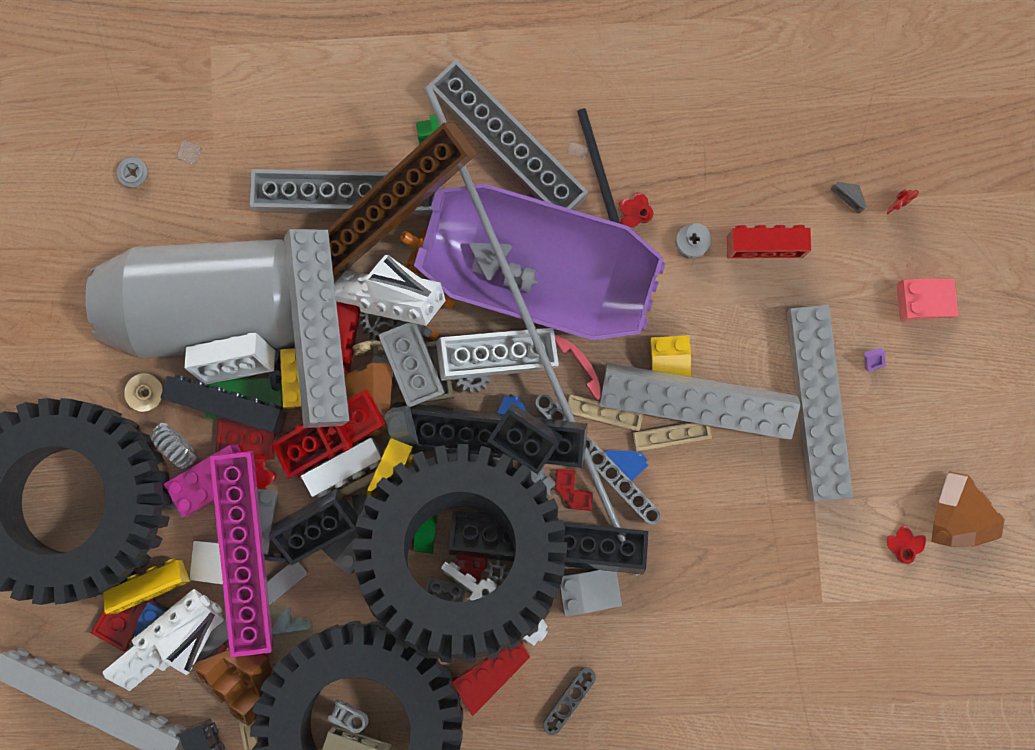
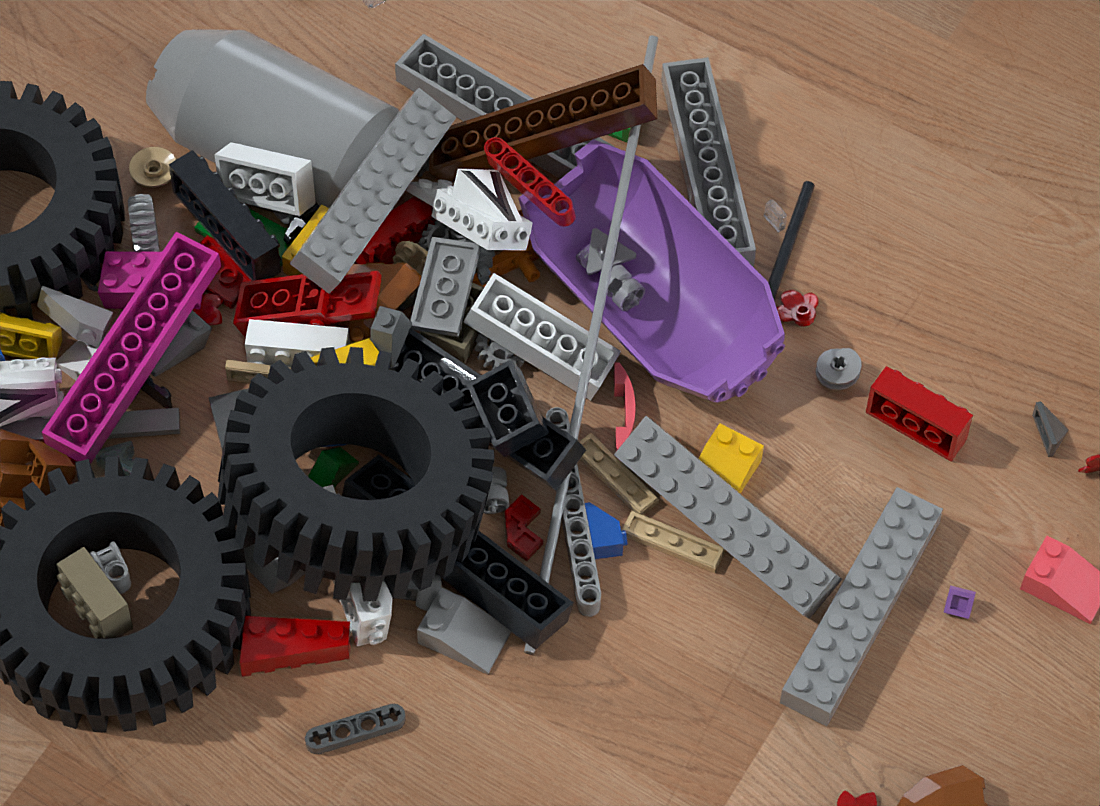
camera: 30 degrees right, 25 degrees down
black brick [269,488,358,565] -> none
none -> light grey slope [37,286,113,348]
none -> red beam [484,137,576,227]

